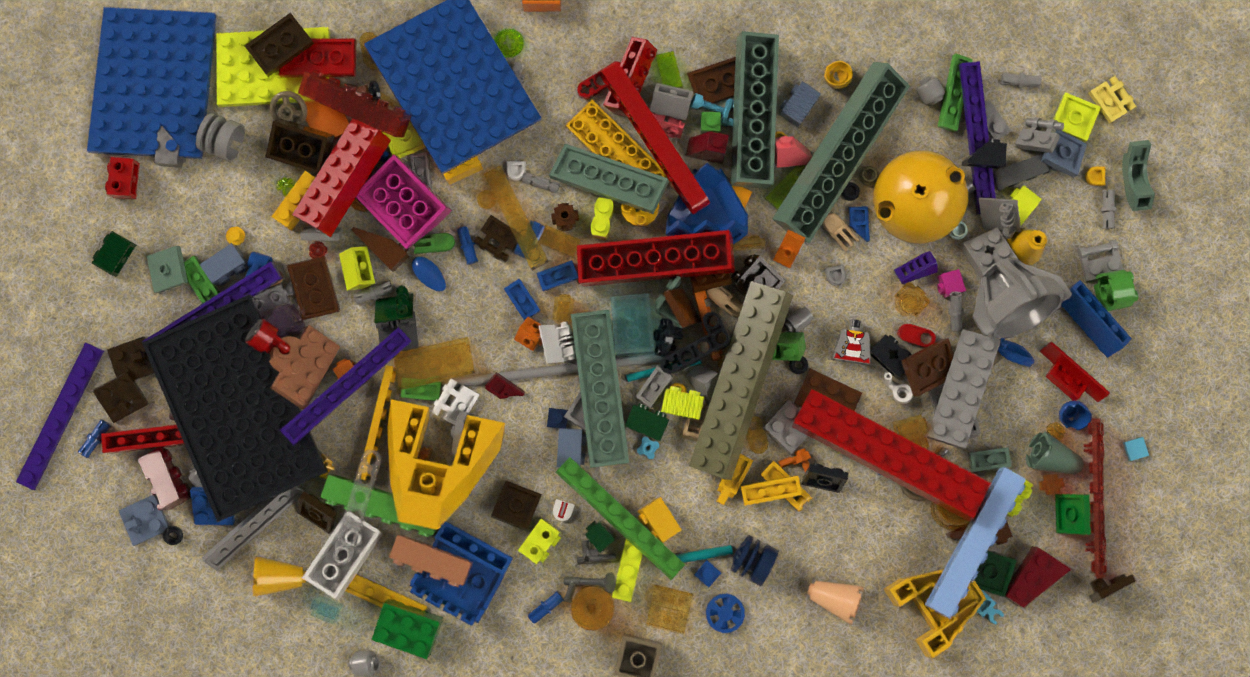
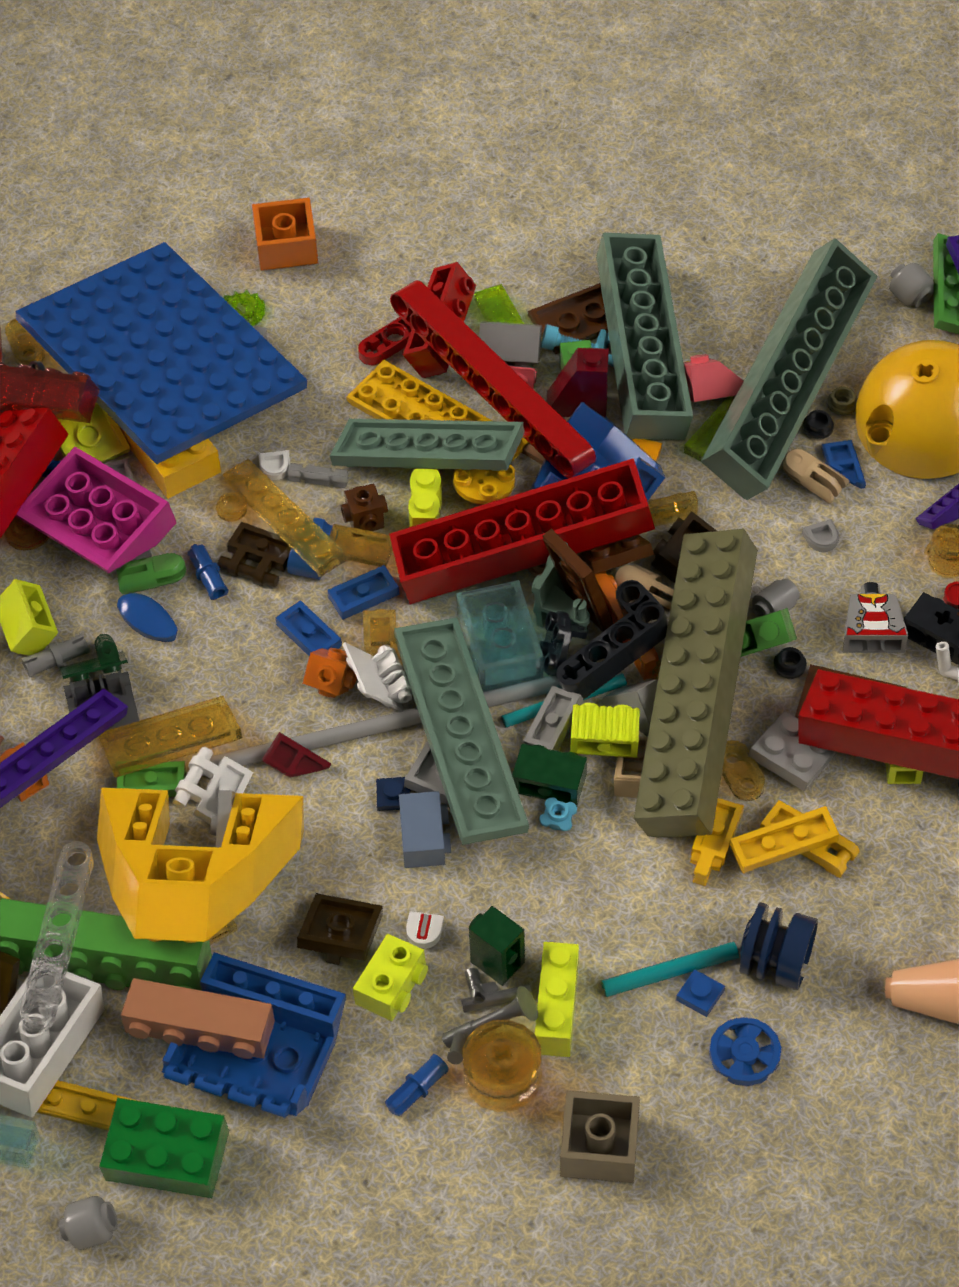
camera: 10 degrees left, 30 degrees down
reddish brown slope [351,227,410,272] -> none
yellow plate [358,365,397,480] -> none
bright green plate [555,457,685,580] -> none
yellow brick [637,497,682,543] -> none
clear yellow slope [646,585,693,635] -> none
orange plate [773,230,806,268] -> none
orange piece [778,448,811,472] -> none
sand blue brick [780,81,821,127] -> none
black hinge [801,464,849,493] -> none
yellow hair [824,61,853,89] -> none

